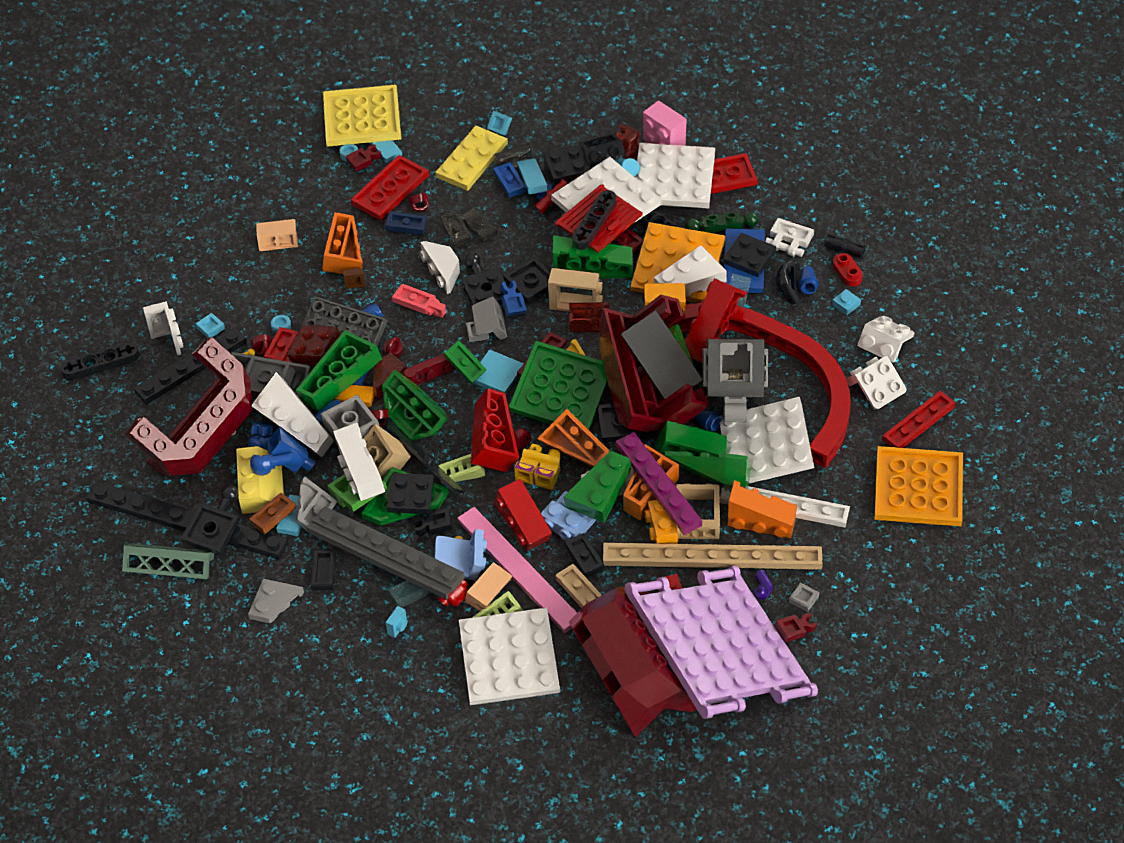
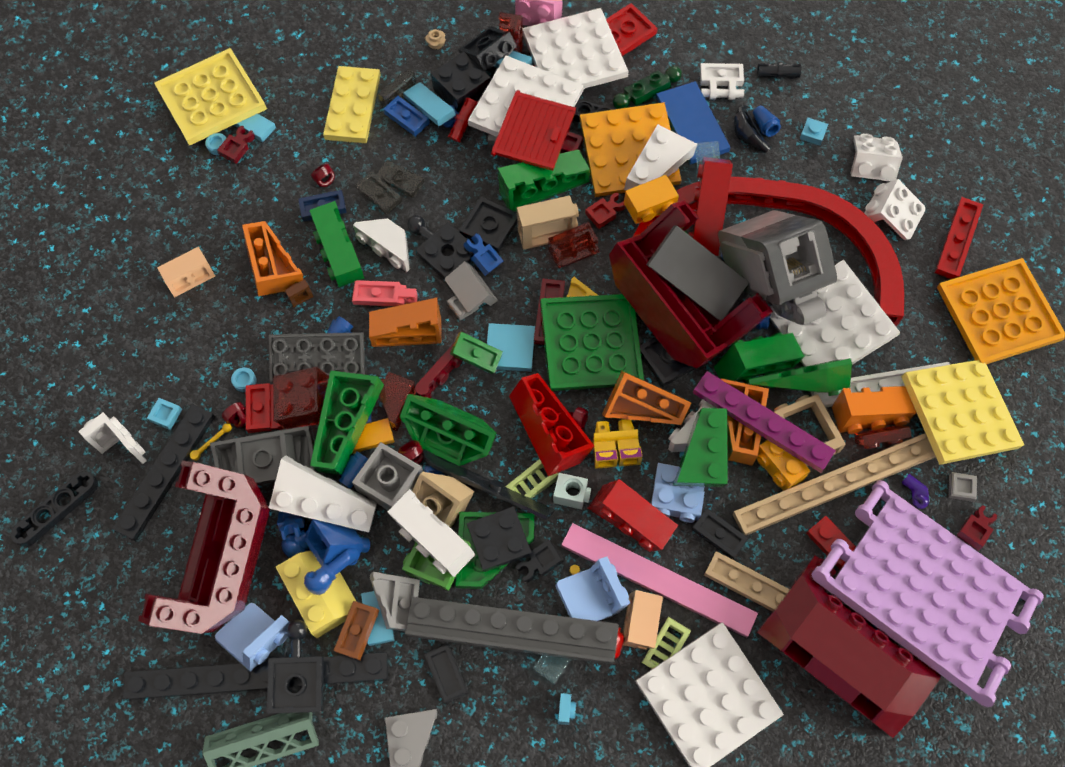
camera: 25 degrees left, 15 degrees up
red plate [351,155,429,221] -> none
dark red tile [383,336,404,359] -> none
medium azure plate [487,111,512,136] -> none
black beam [572,190,617,250] -> none
medium azure tile [620,158,640,177] -> none
black plate [723,233,776,277] -> none
red plate [833,253,863,287] -> none
none -> light blue bracket [215,603,289,671]
none -> green wedge [309,201,364,288]
none -> orange wedge [369,298,442,347]
none -> tan plate [425,29,446,49]
none -> light aqua brick [553,473,591,509]
none -> red plate [585,193,626,229]
none -> clear red plate [854,425,912,449]
none -> light yellow plate [901,360,1024,465]

